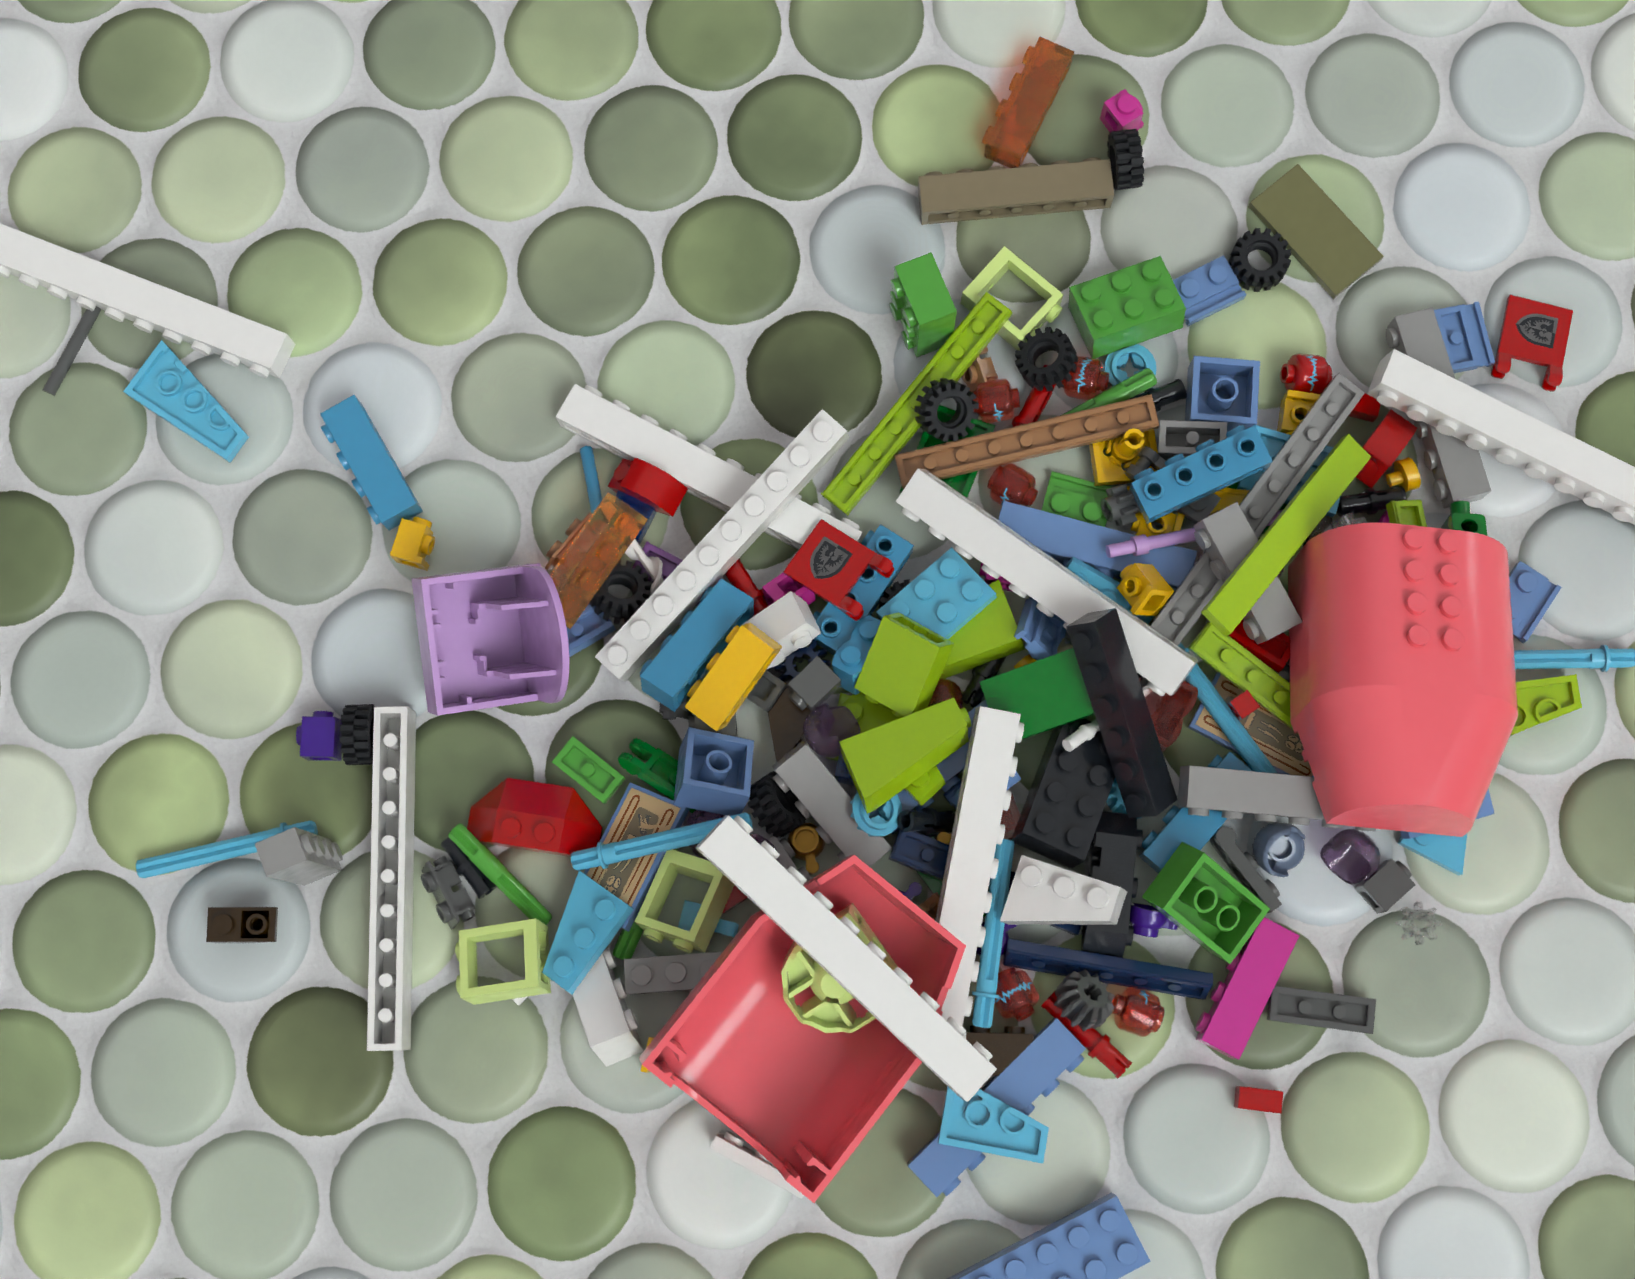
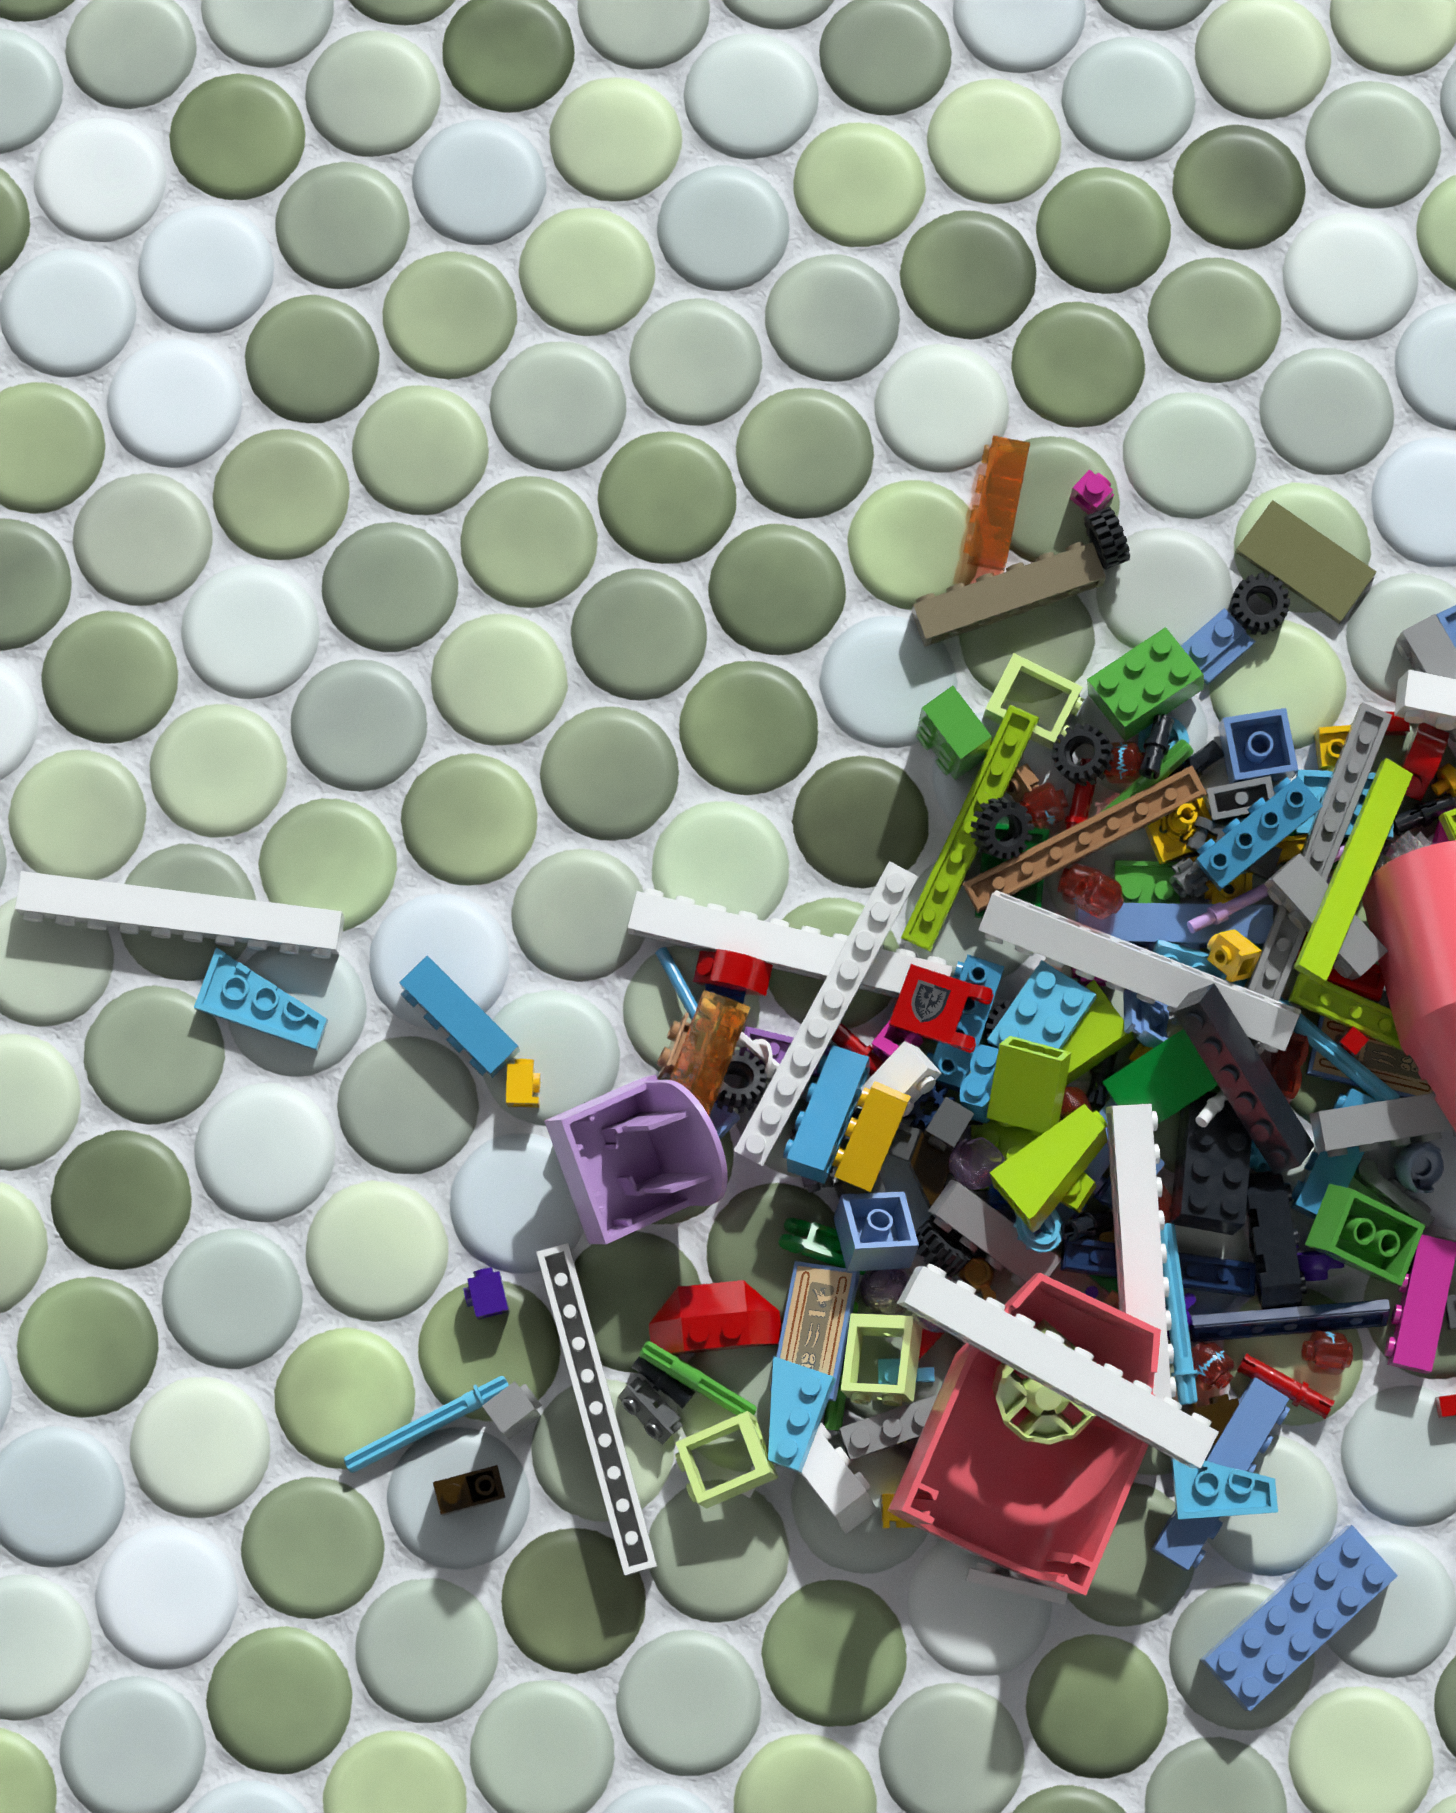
camera: 20 degrees left, 0 degrees up
dark grey bar [43,306,101,396] -> none
black tyre [340,704,376,765] -> none
bright green plate [552,736,626,804] -> none
medium azure axle [571,812,753,871] -> none
white wedge [1000,855,1127,925] -> none
dark grey gear [1054,969,1115,1031] -> none
red head [1280,353,1332,395] -> none
none -> clear red head [1074,871,1124,919]
none -> black pin [1139,714,1174,779]

